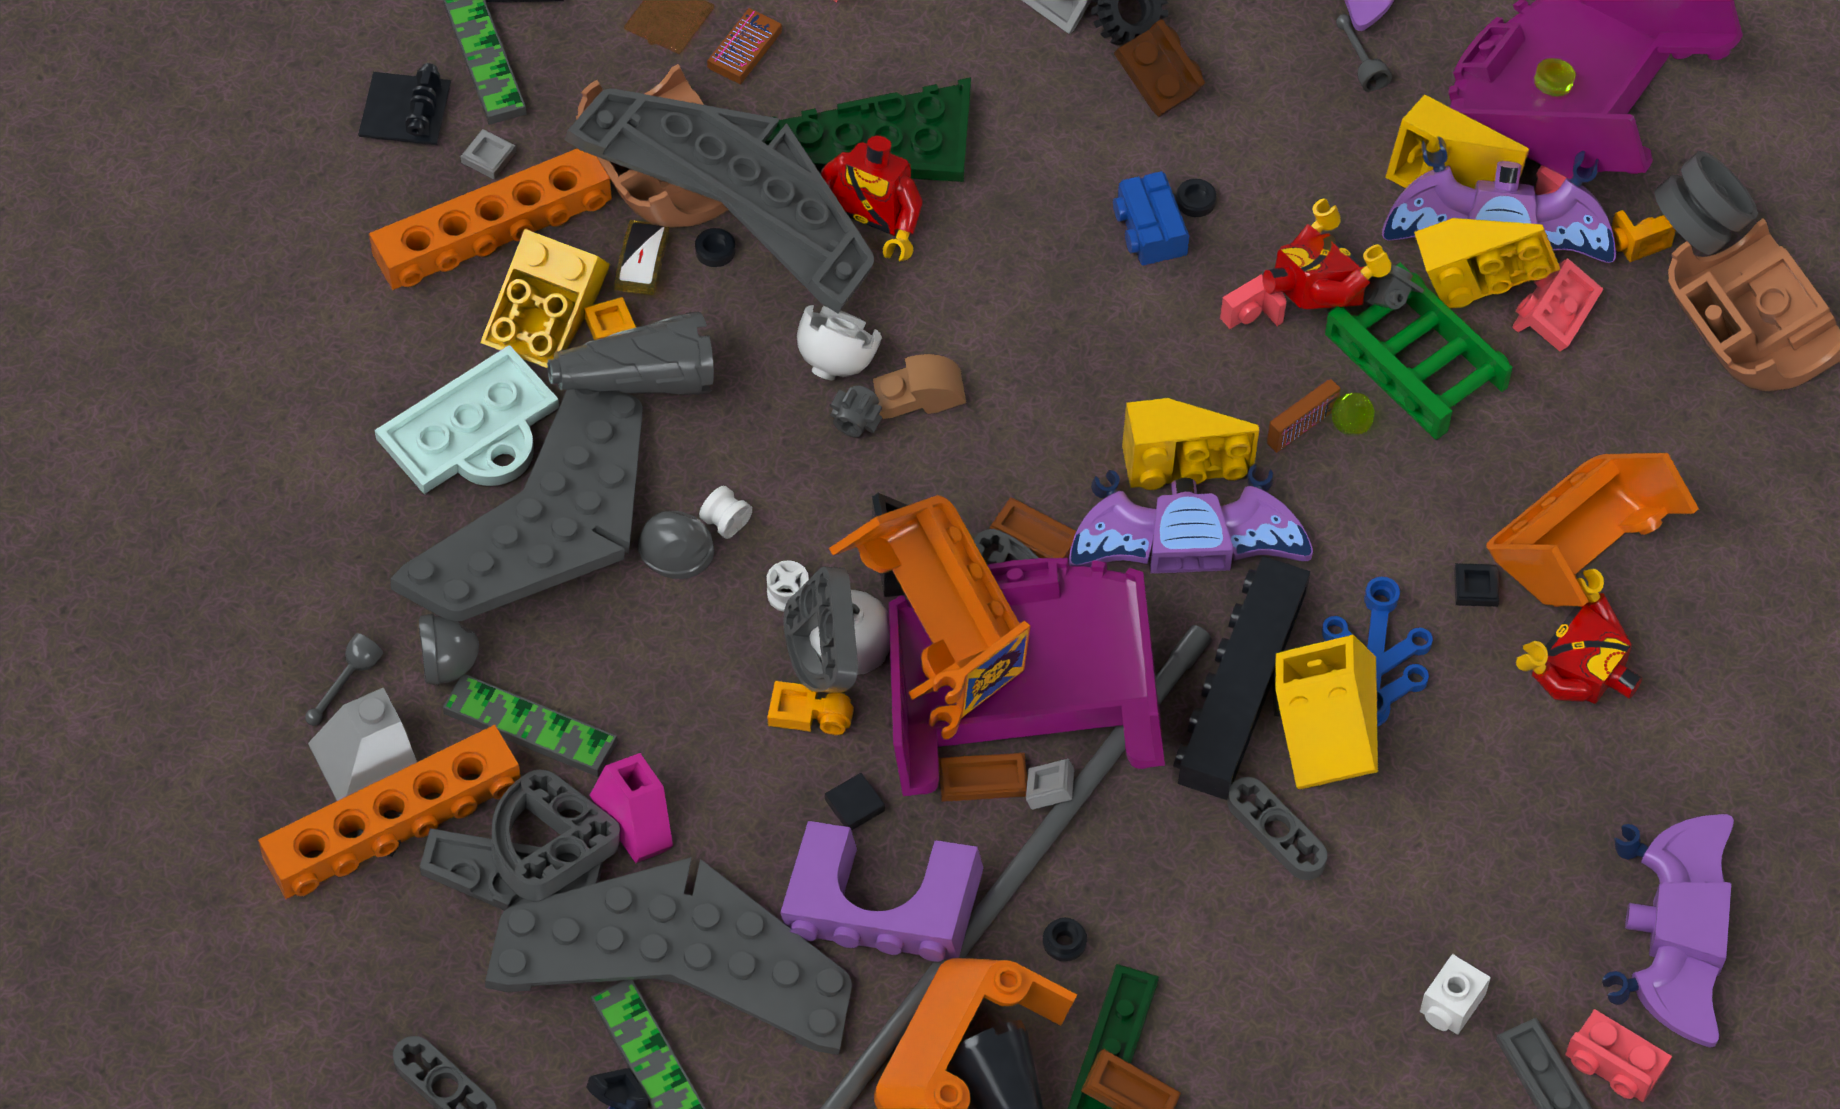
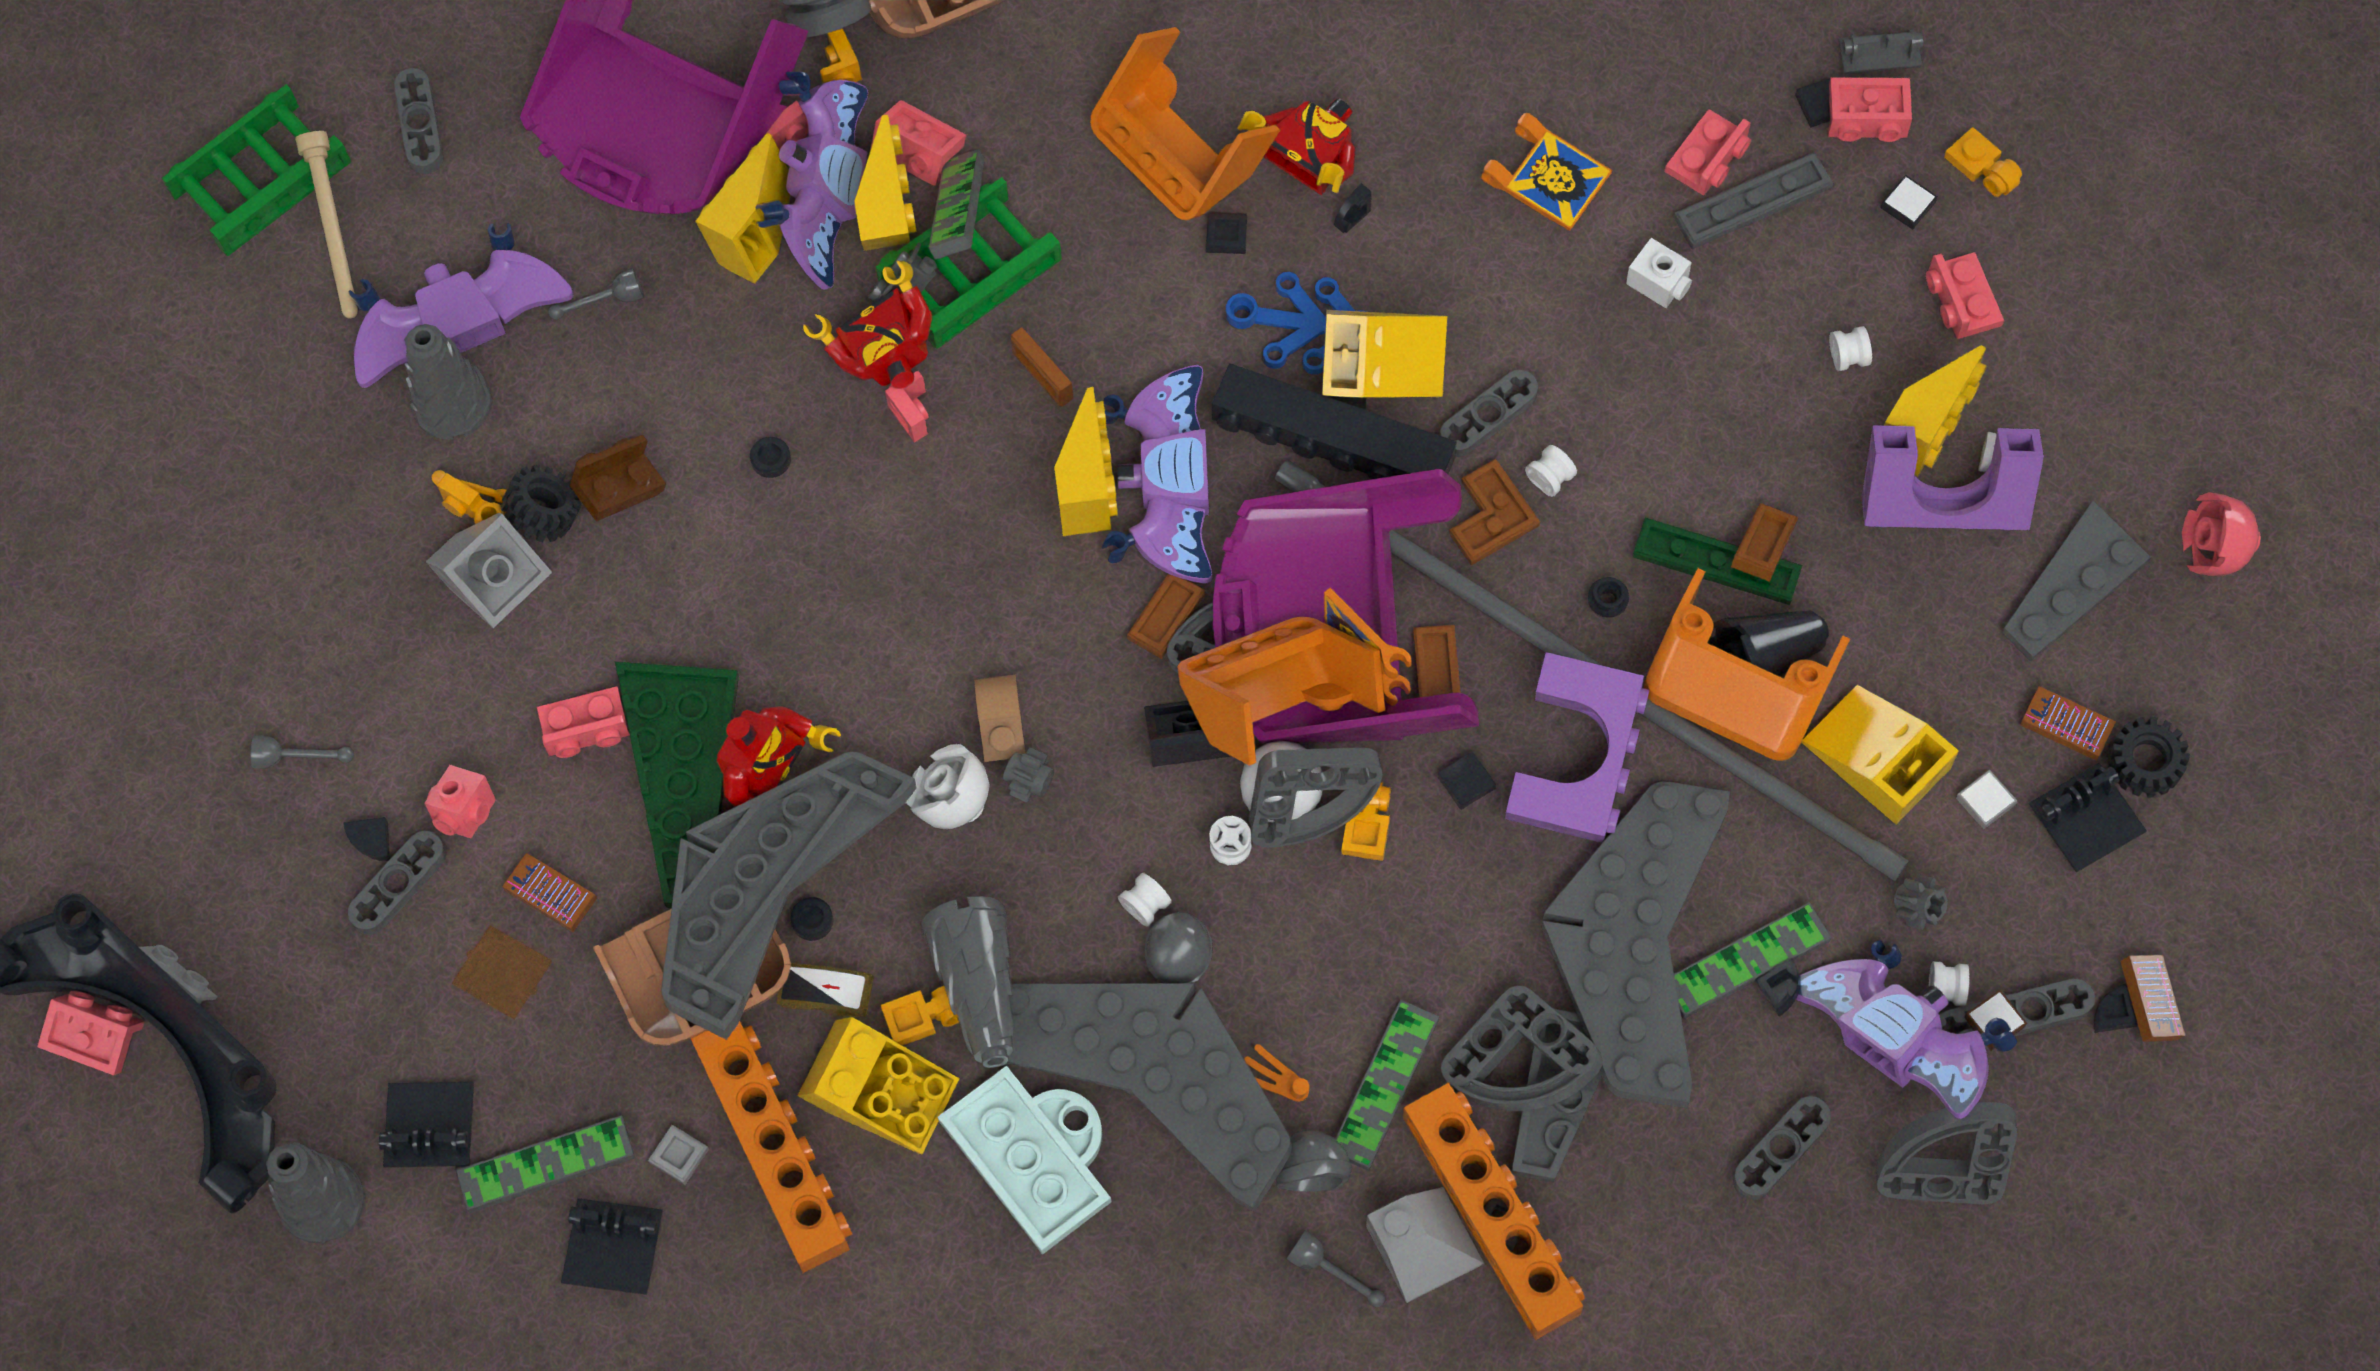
camera: 85 degrees left, 10 degrees up
dark pink slope [589,753,673,863] -> none
light grey tile [1026,759,1074,810] -> none
blue brick [1113,171,1189,265] -> none
clear neon green tile [1332,393,1374,435] -> none
clear neon green tile [1534,58,1576,96] -> none
medium lavender torso [1602,814,1734,1048] -> none
none -> coral bracket [537,686,630,758]
none -> tile [929,149,985,259]
none -> orange piece [1244,1044,1310,1102]
none -> black tile [1334,183,1372,233]
none -> dark orange tile [1449,459,1540,566]
none -> flag [1481,113,1613,231]
none -> white wheel [1525,445,1577,497]

